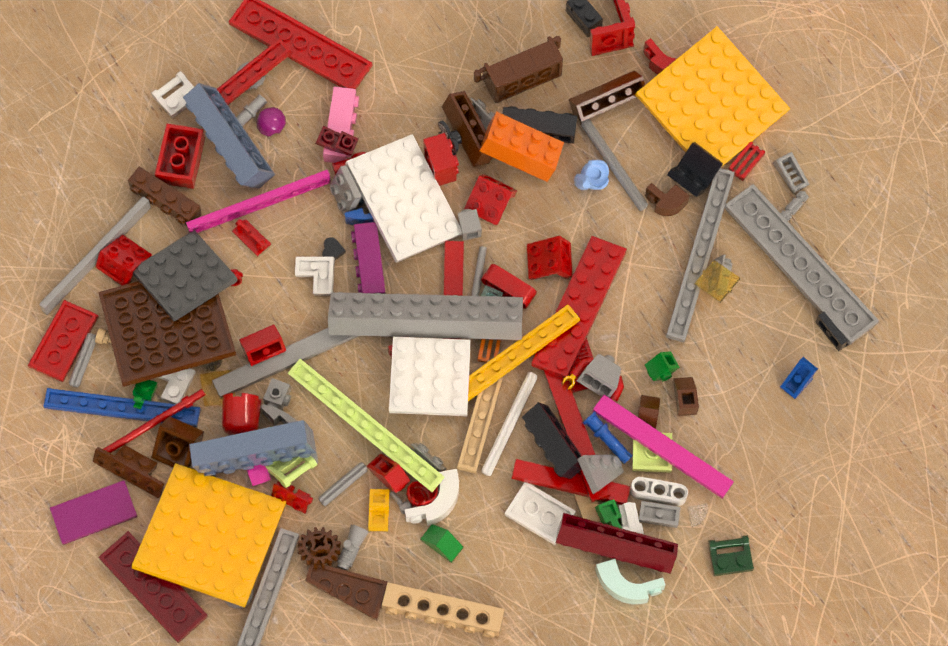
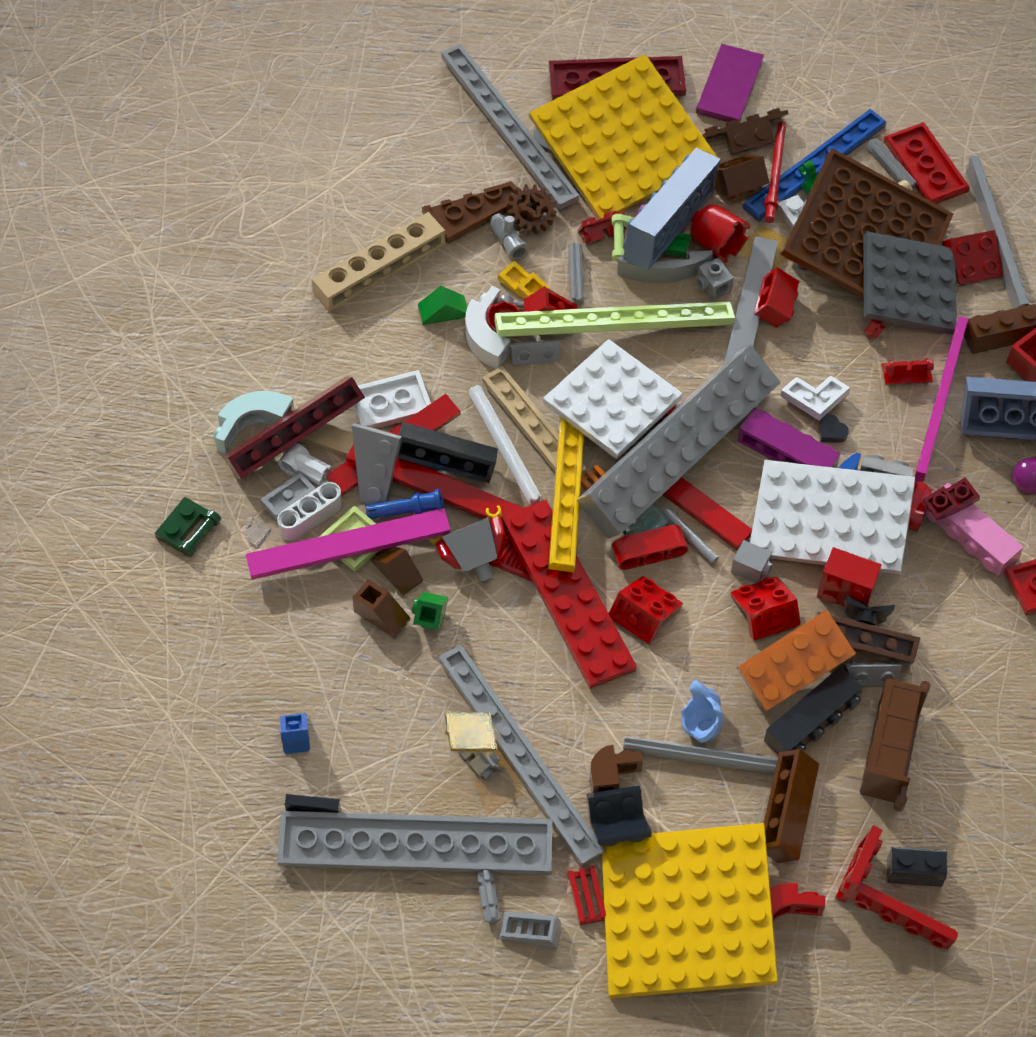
camera: 130 degrees right, 10 degrees down
green plate [595,499,622,528] -> none

